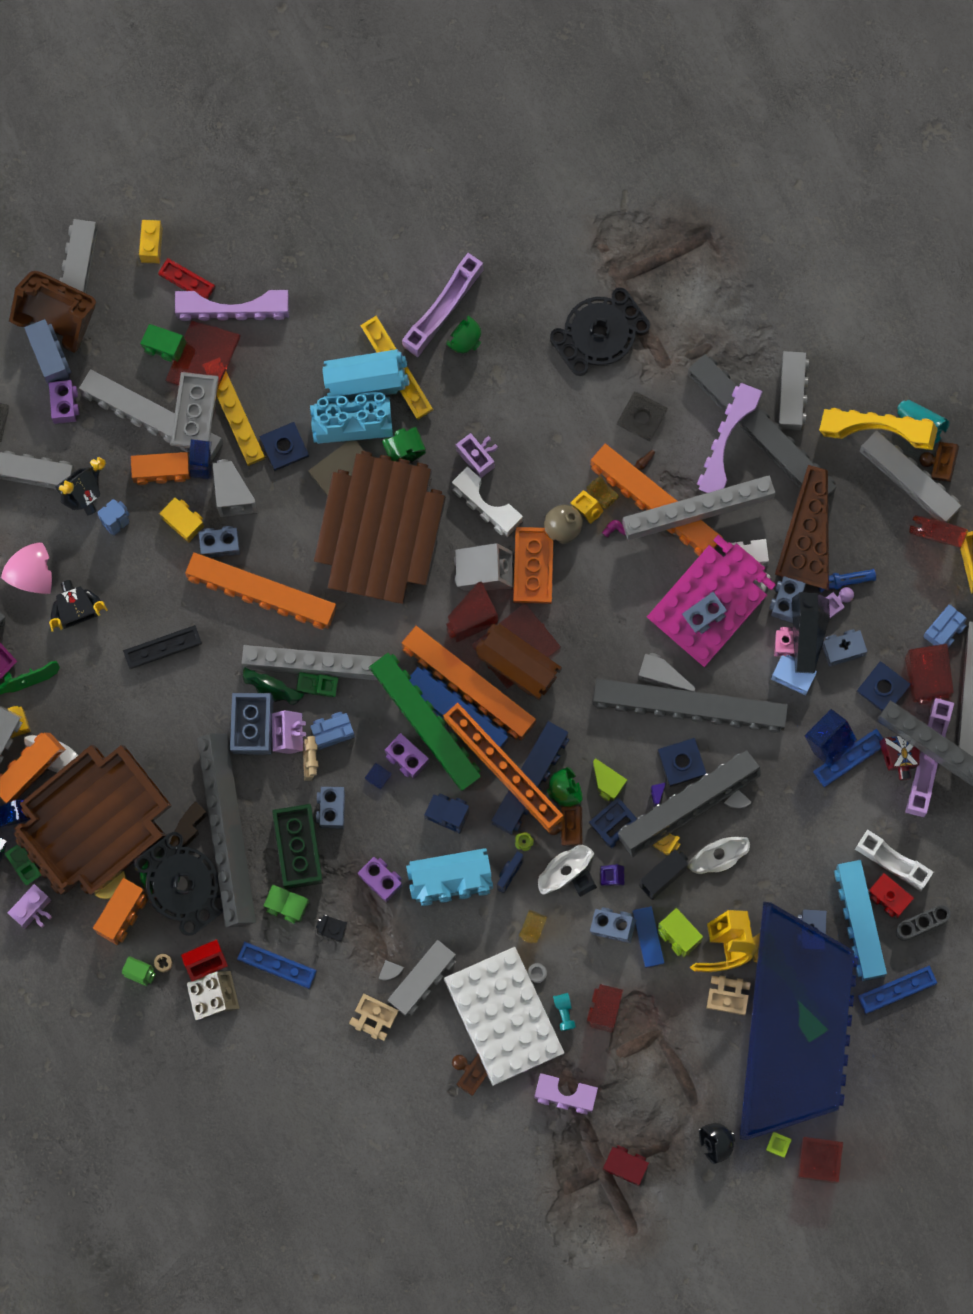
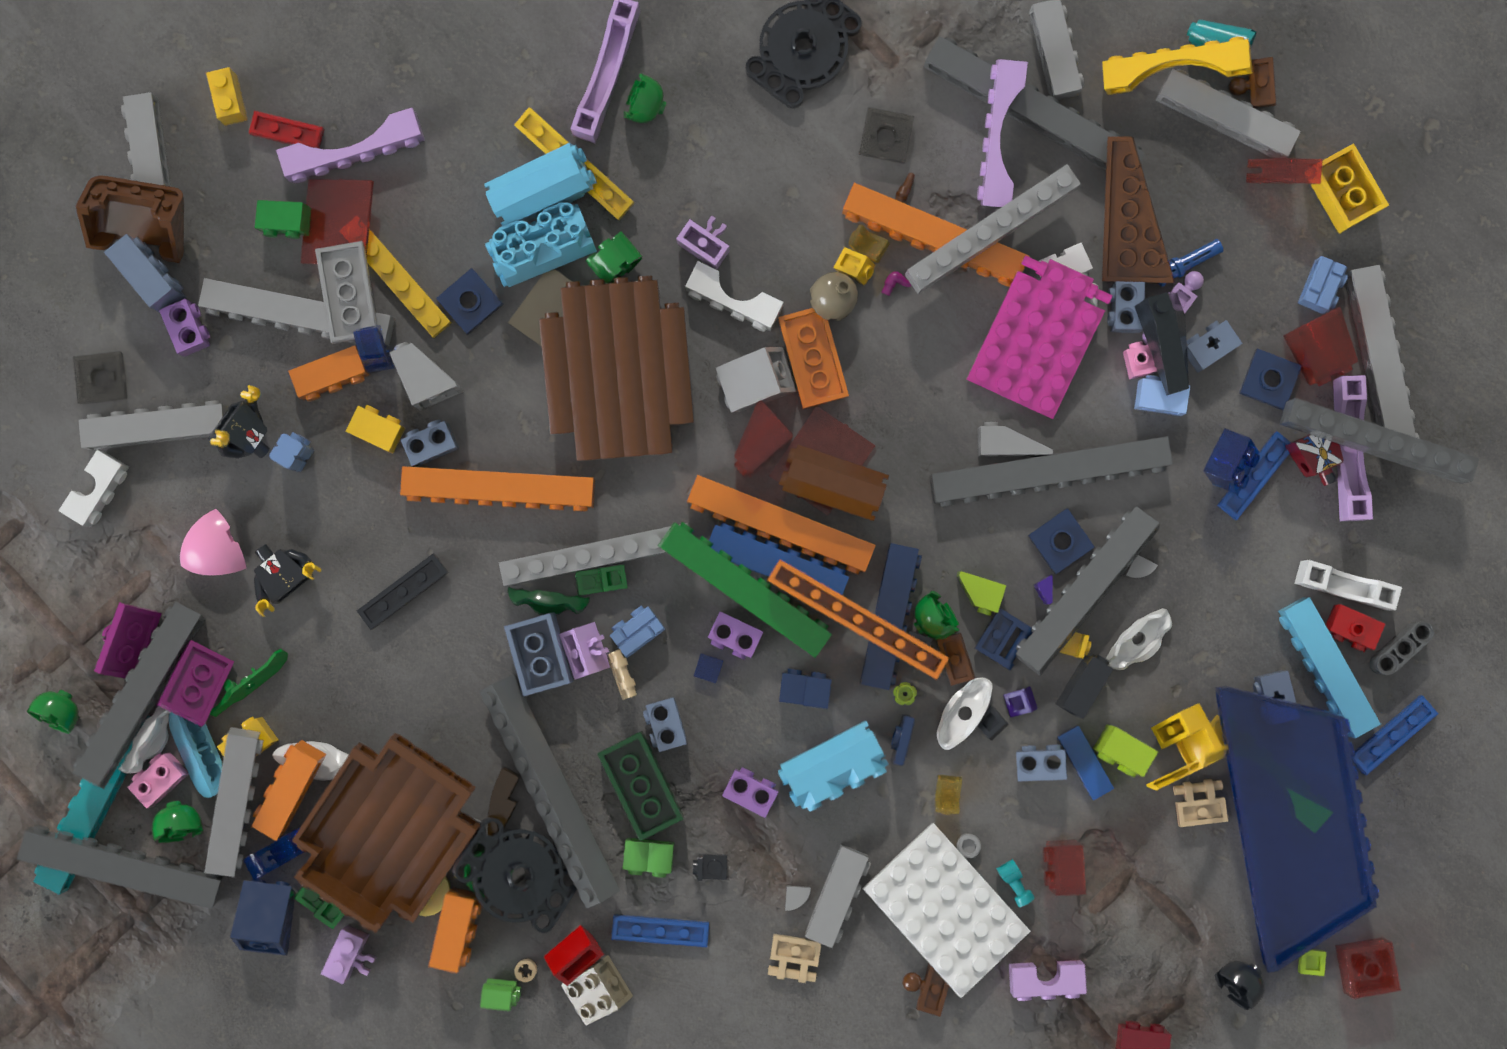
camera: 20 degrees left, 10 degrees up
sand blue brick [682,592,728,634] -> none

